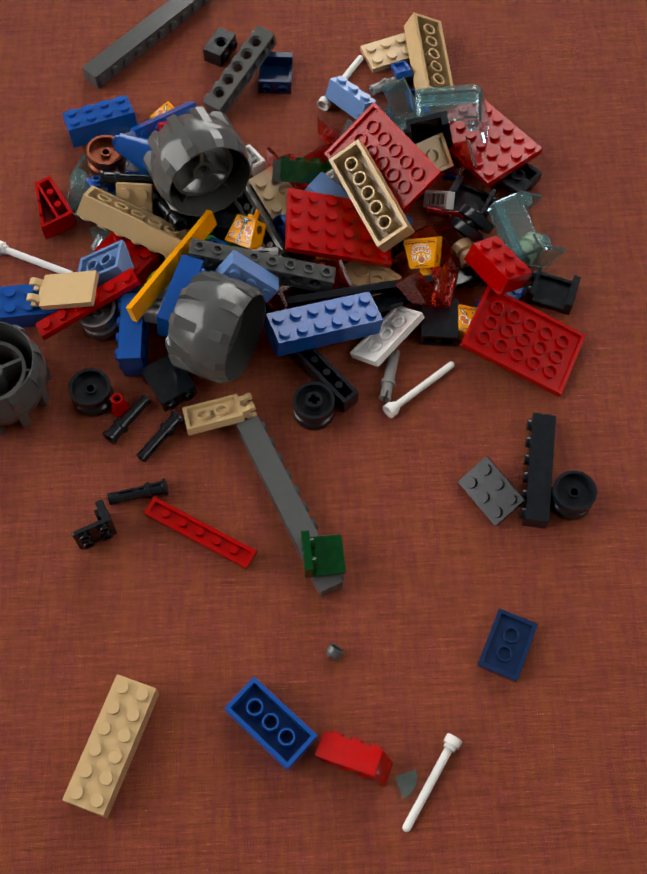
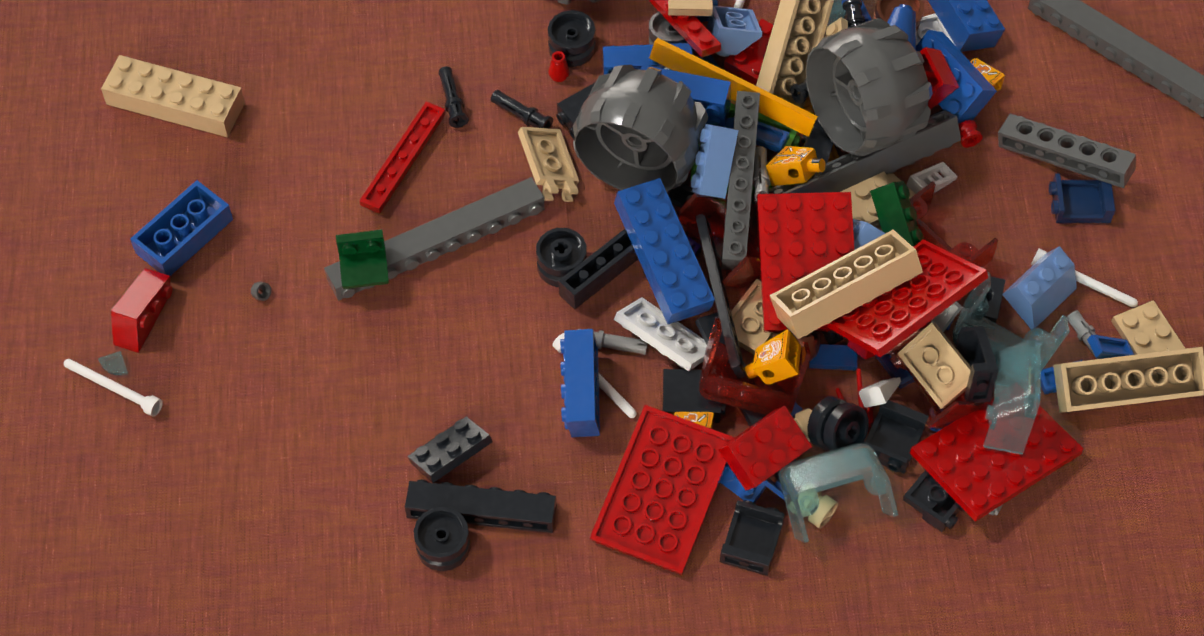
camera: 90 degrees right, 5 degrees down
black bracket [71,499,117,549] -> none
black pin [102,395,151,445] -> none
black brick [203,27,237,67] -> none
dark blue plate [477,608,538,682] -> none
none -> blue brick [560,329,600,437]

